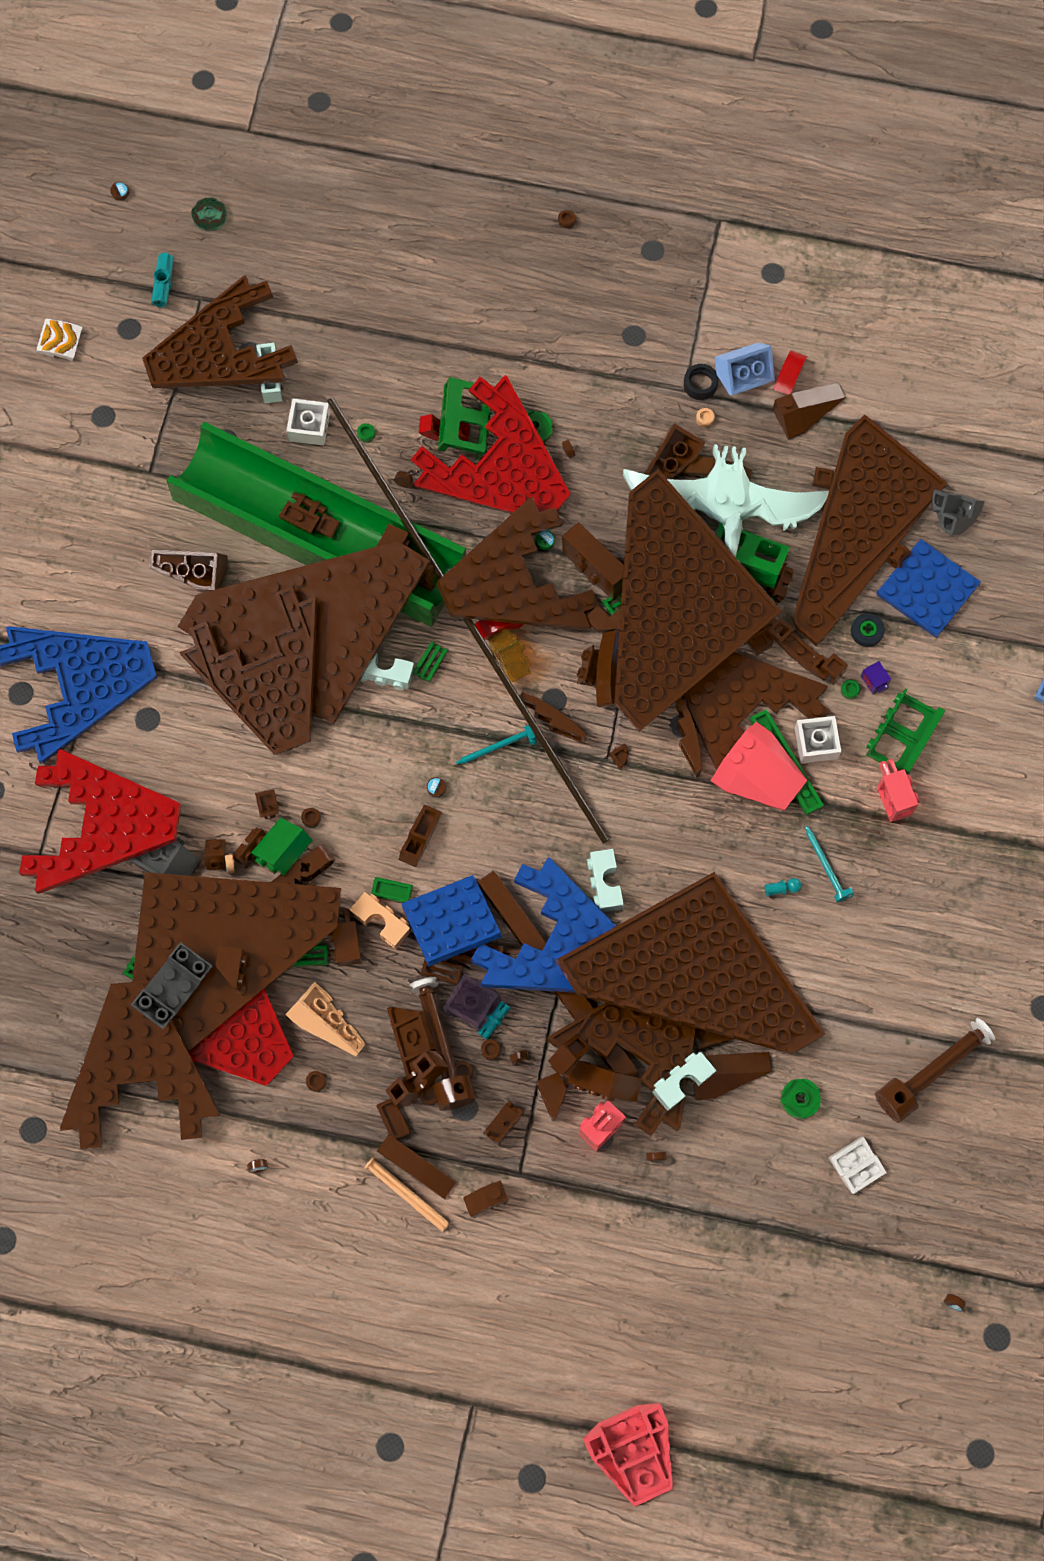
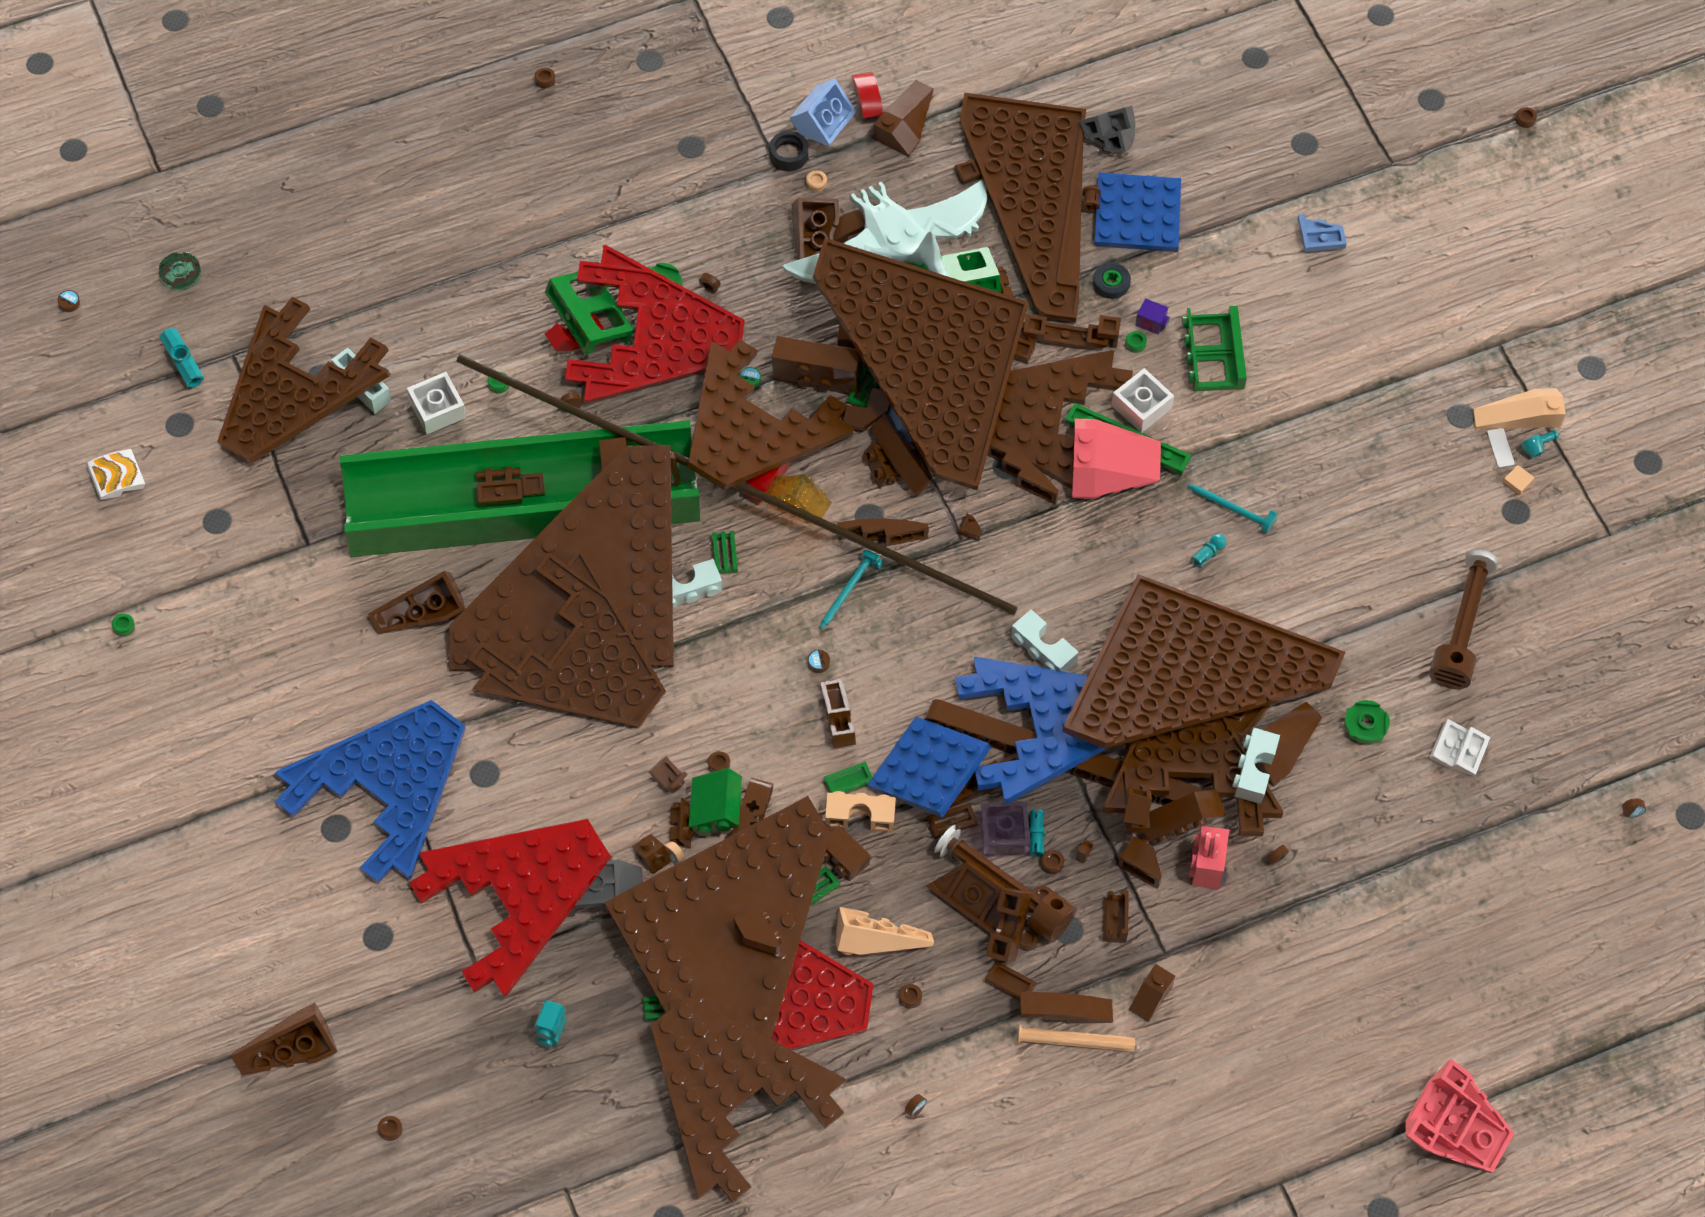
camera: 35 degrees left, 10 degrees down
dark grey slope [131,942,212,1029] -> none
coral brick [877,759,919,823] -> none
none -> teal brick [534,1000,567,1048]

